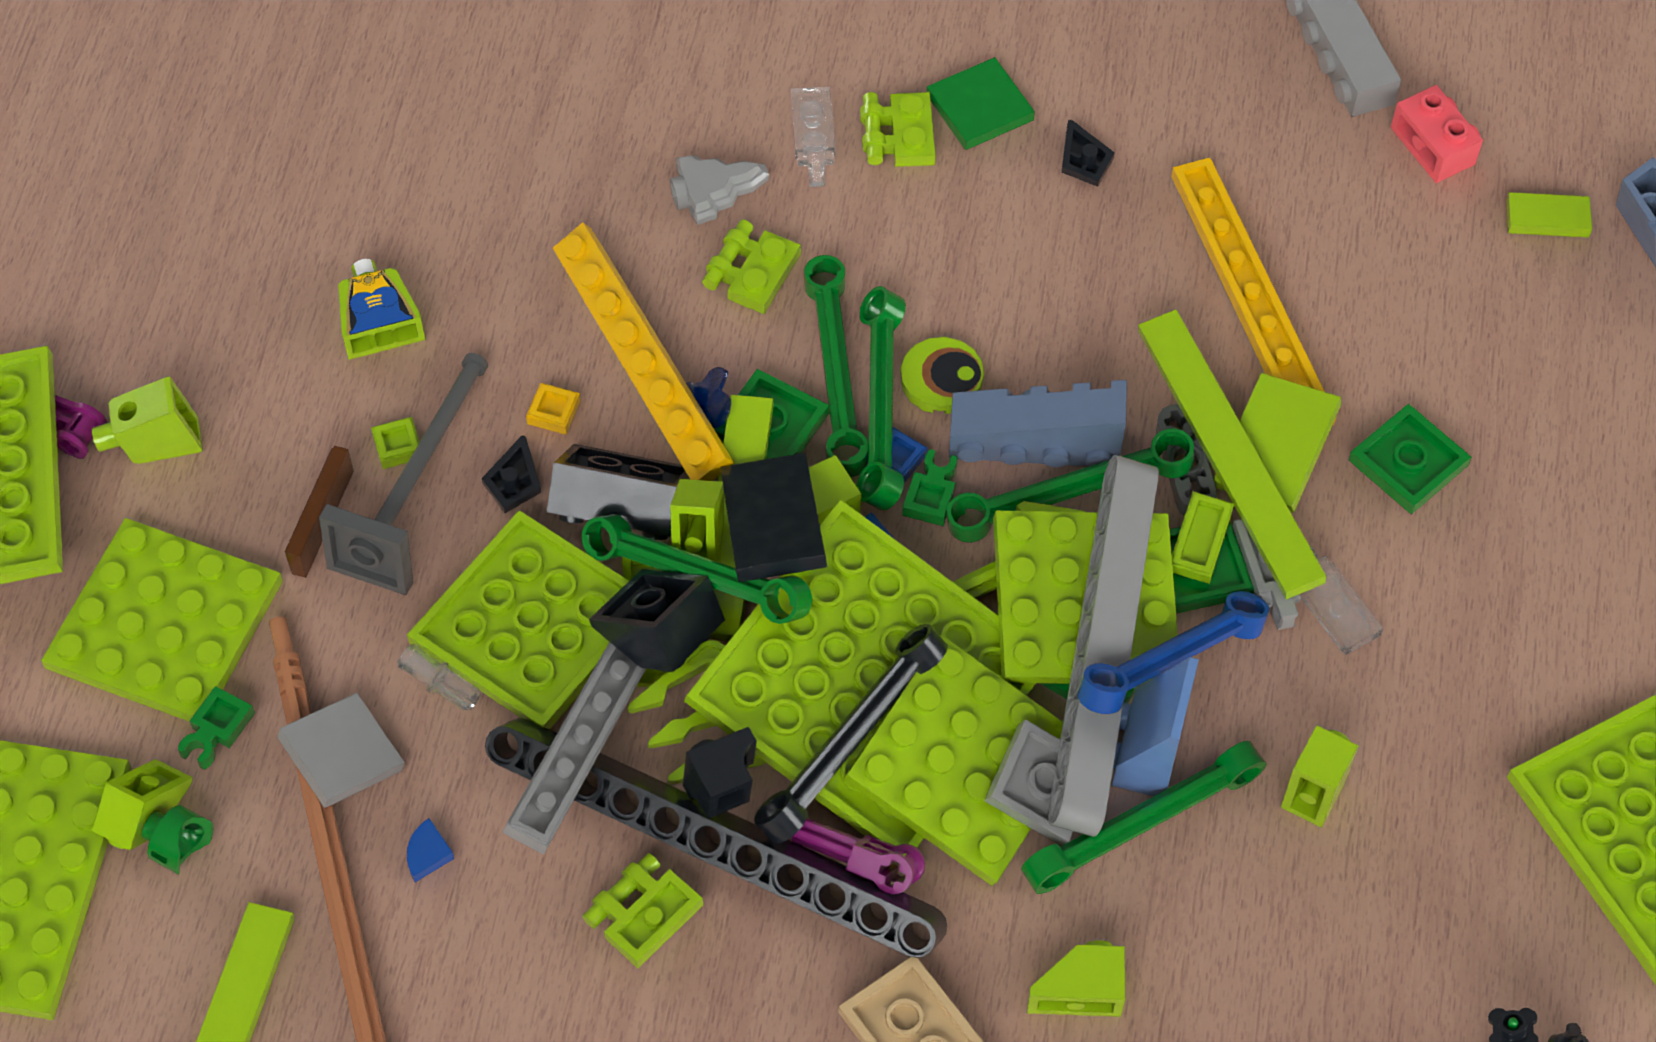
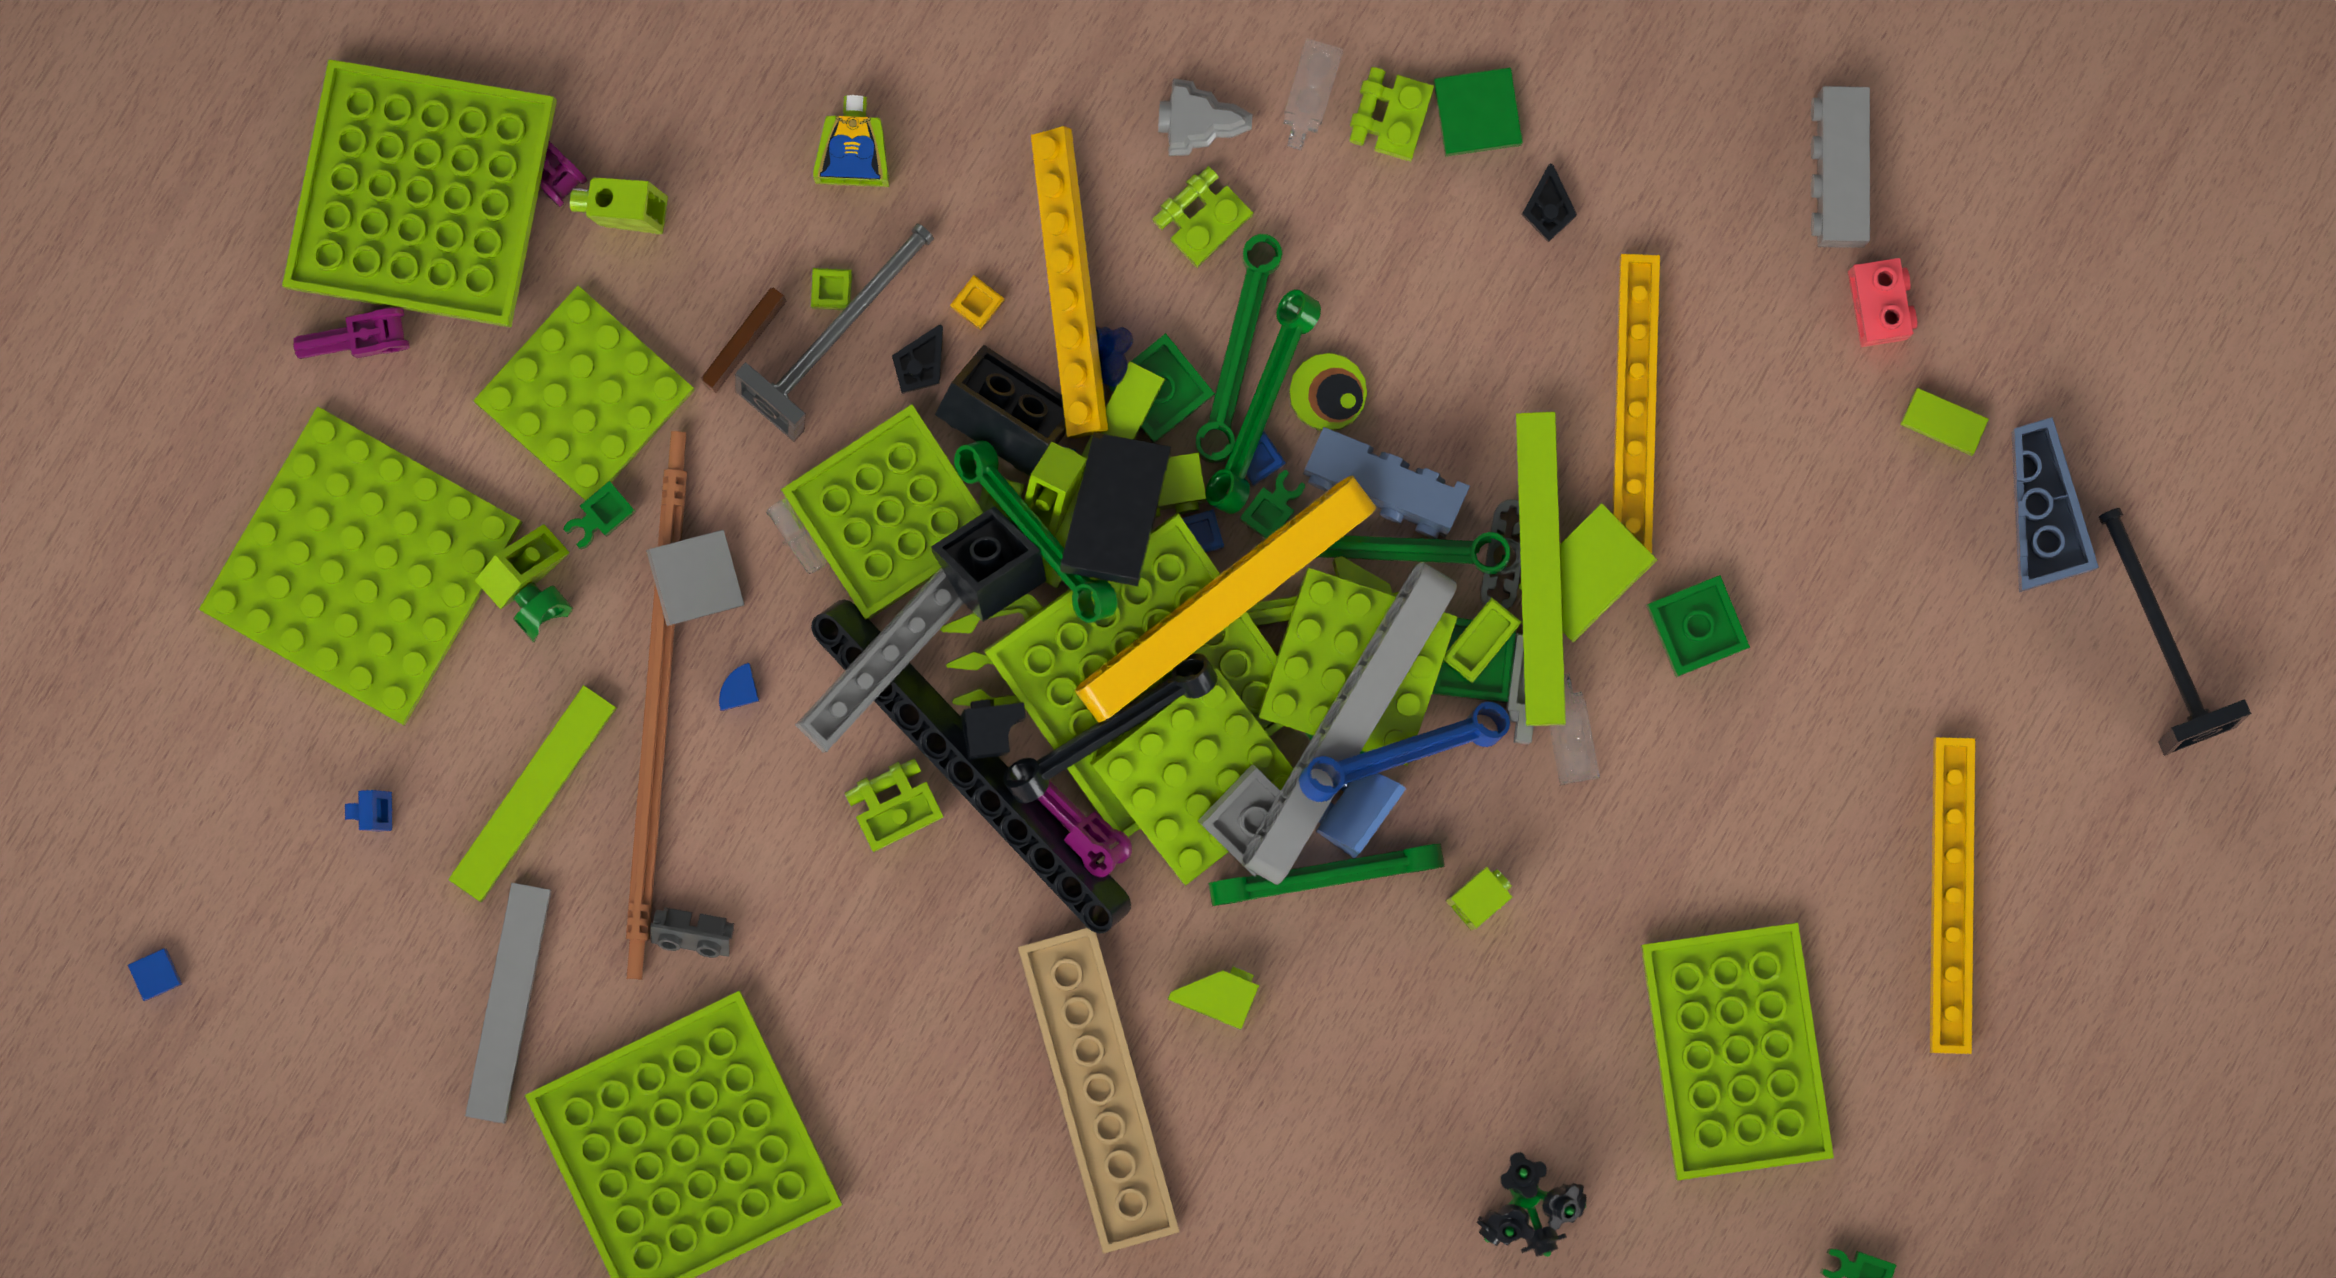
camera: 15 degrees right, 25 degrees up
none -> yellow beam [1075,475,1376,722]

